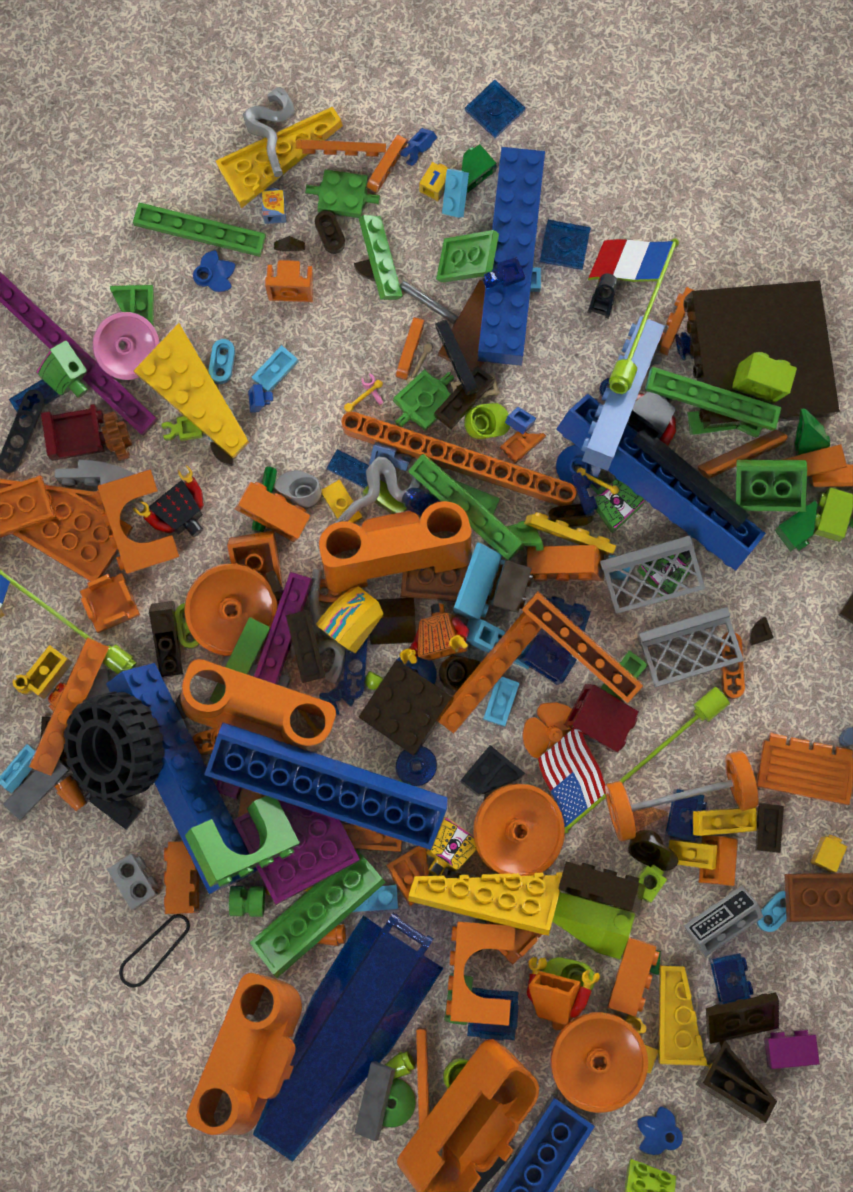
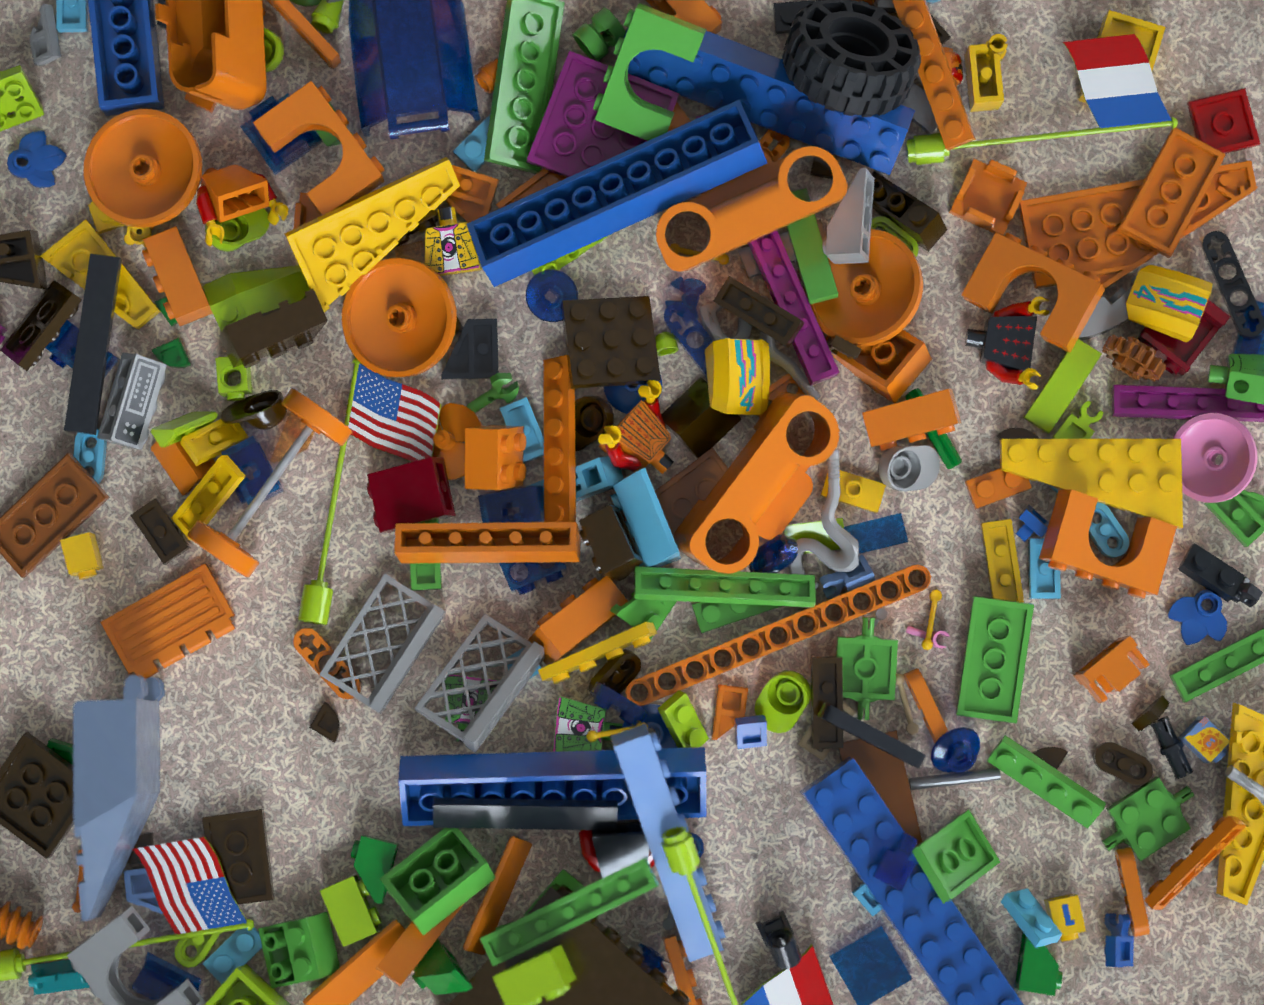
camera: 140 degrees right, 5 degrees up
none -> black tile [64,254,122,435]
none -> lime slope [150,411,218,448]
none -> green tile [152,338,192,368]
none -> orange brick [465,425,527,490]
none -> bright green bar [467,373,519,413]
none -> lime plate [657,690,709,748]
none -> light grey slope [823,168,874,264]
none -> clear blue piece [931,727,980,773]
none -> bright green plate [956,595,1034,723]
none -> orange plate [965,468,1032,509]
none -> yellow plate [981,519,1024,602]
none -> lime slope [1024,339,1102,434]
none -> orange arch [1039,489,1177,599]
none -> yellow slope [1126,264,1213,342]
none -> black pin [1150,716,1193,779]
none -> black hinge [1178,543,1263,608]

